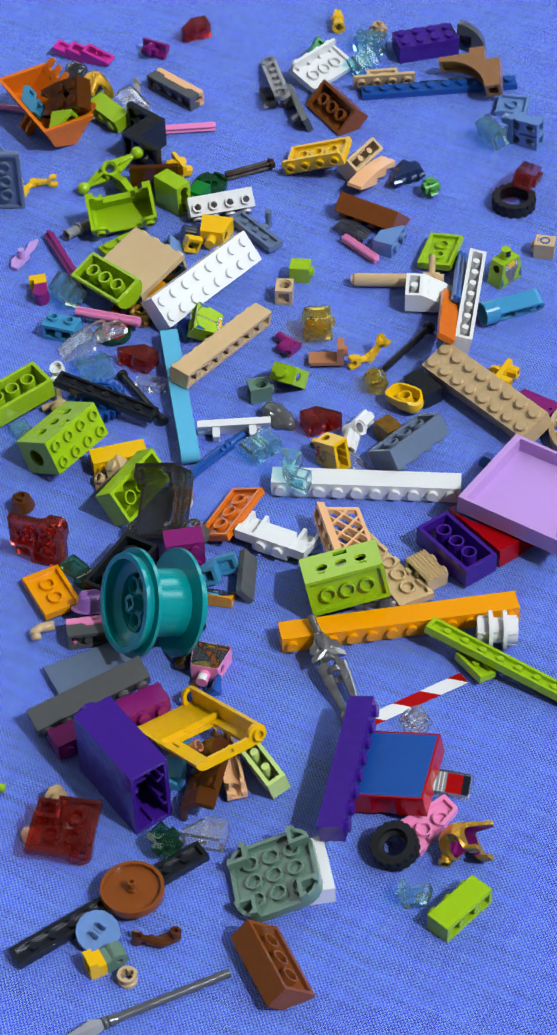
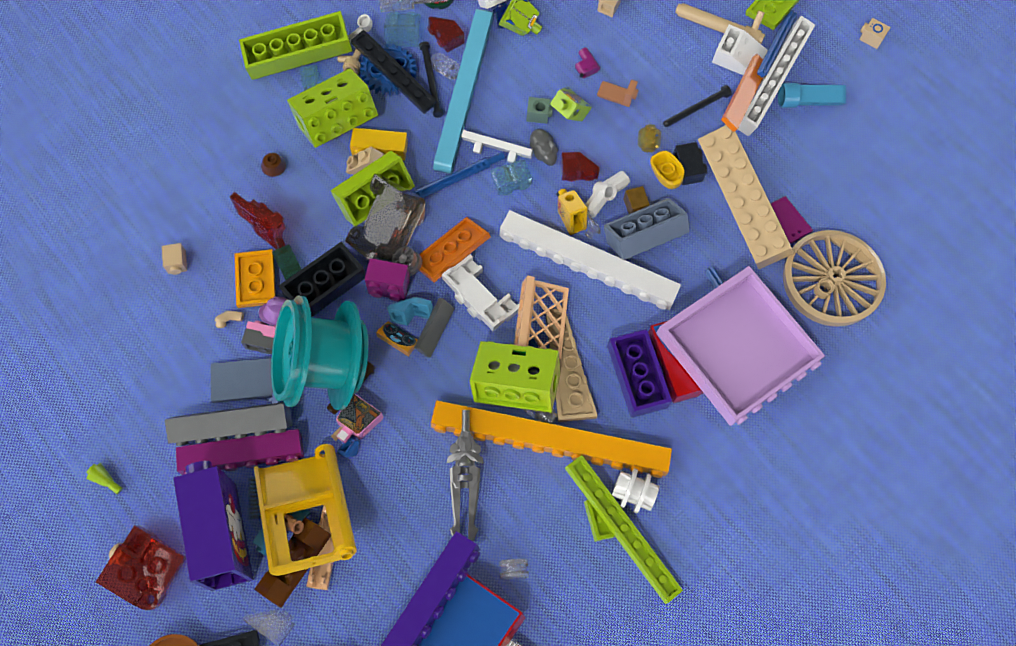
camera: 15 degrees right, 25 degrees up
tan wheel [44,784,68,808] -> none
clear green brick [145,821,184,858] -> none
tan brick [169,302,272,390] -> none
yellowish green brick [237,741,291,799] -> none
clear light blue brick [282,447,312,494] -> none
clear yellow brick [302,305,335,341] -> none
yellow piece [347,333,391,370] -> none
sticker [375,673,469,725] -> none
tan brick [406,549,449,591] -> none
lime torso [487,246,522,290] -> none
yellow hips [488,358,520,386] -> none

